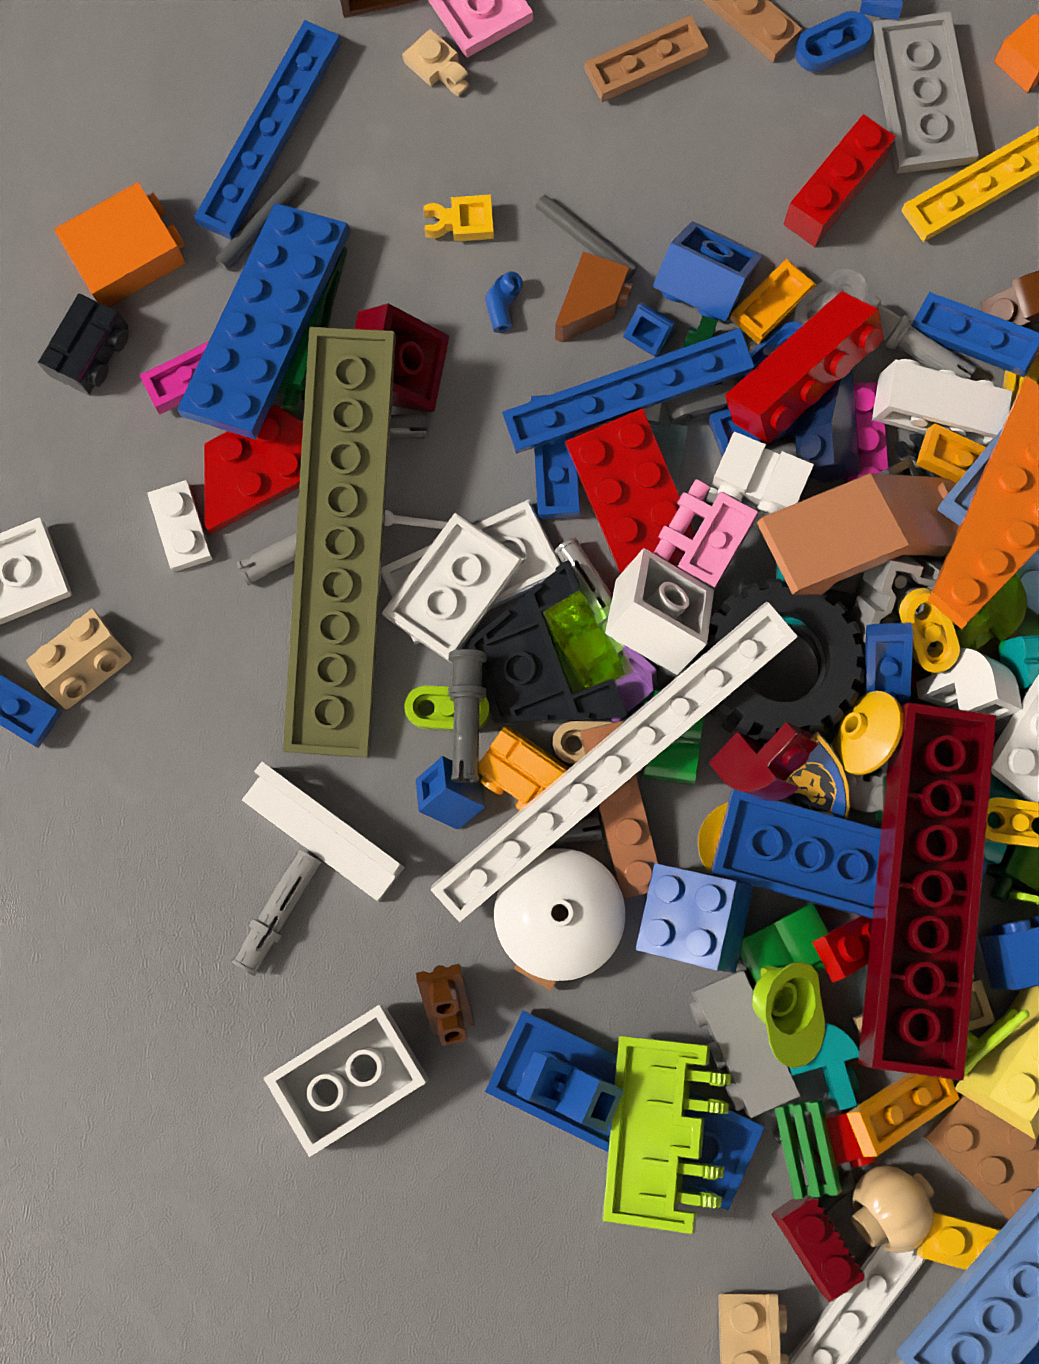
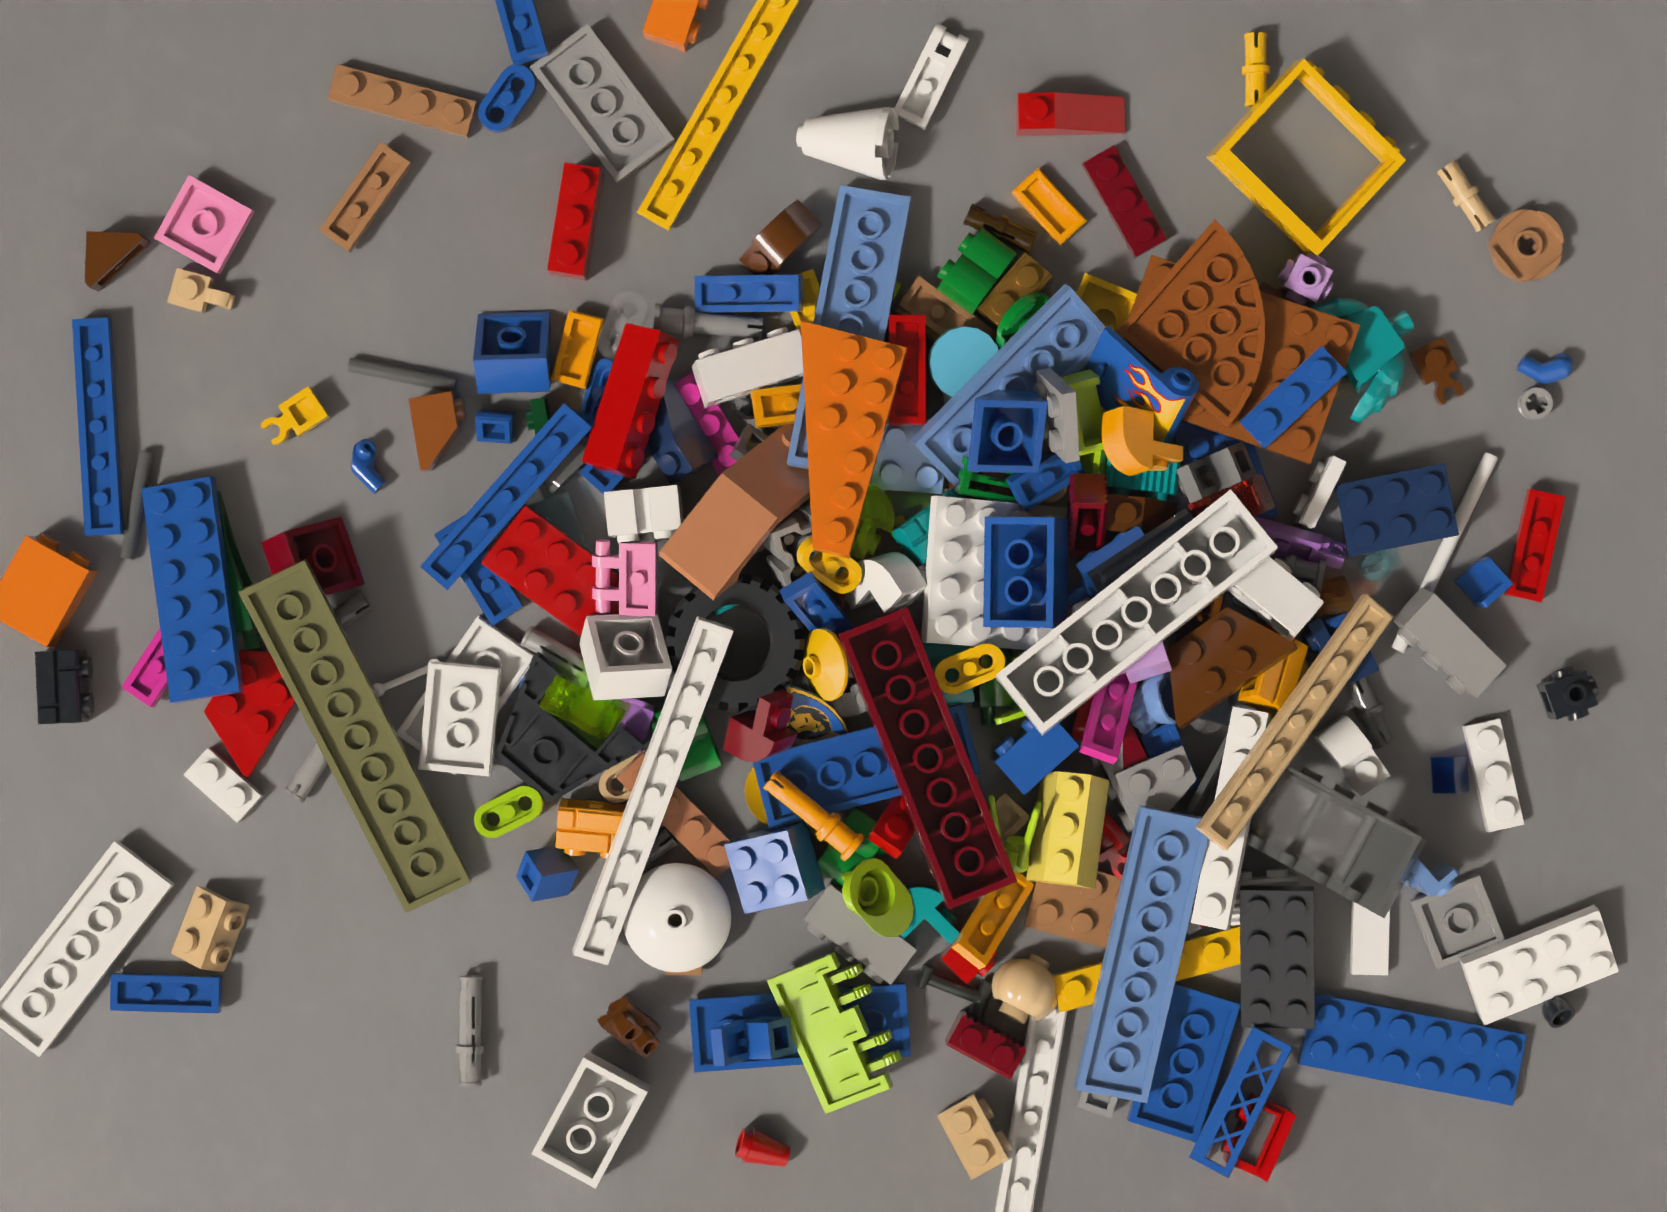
camera: 30 degrees left, 10 degrees up
white fence [242,762,405,902] -> none
dark grey pin [448,649,487,783] -> none
tile [775,1099,842,1200] -> none
none -> red cone [735,1127,791,1167]
none -> light orange pin [763,770,865,861]

